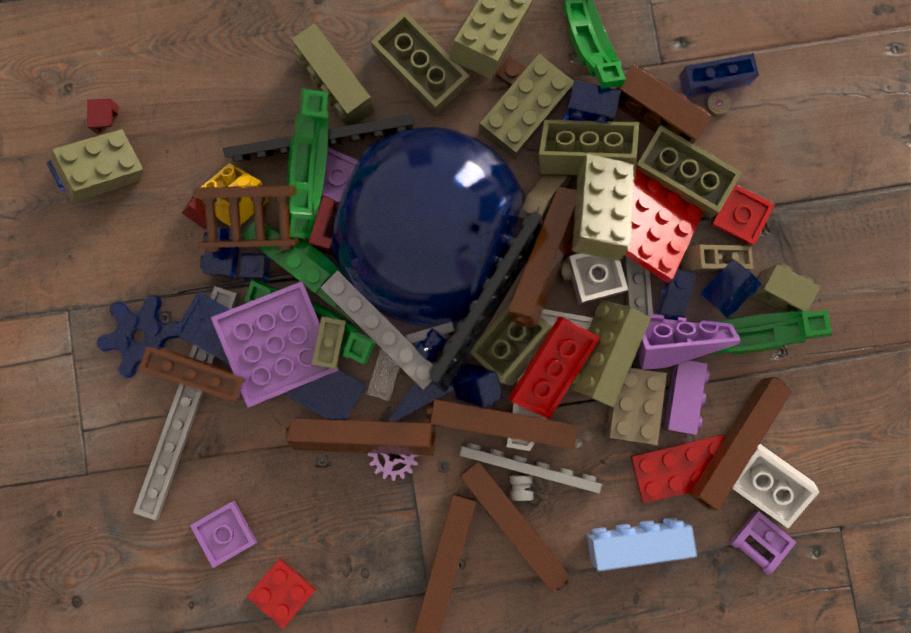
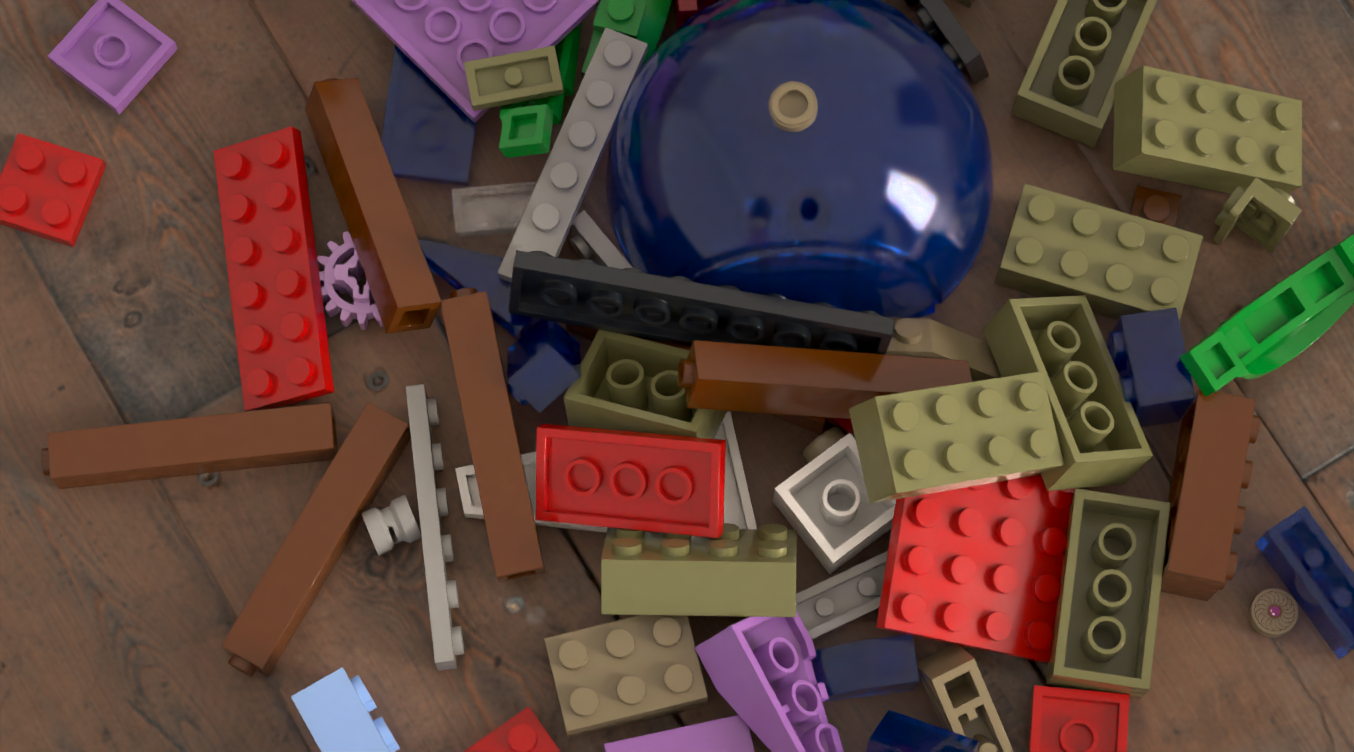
camera: 70 degrees right, 10 degrees down
clear blue wheel [415,328,447,362] -> none
none -> red plate [213,126,334,412]
none -> dark tan tile [769,81,818,133]
none -> olive bracket [1213,177,1302,253]

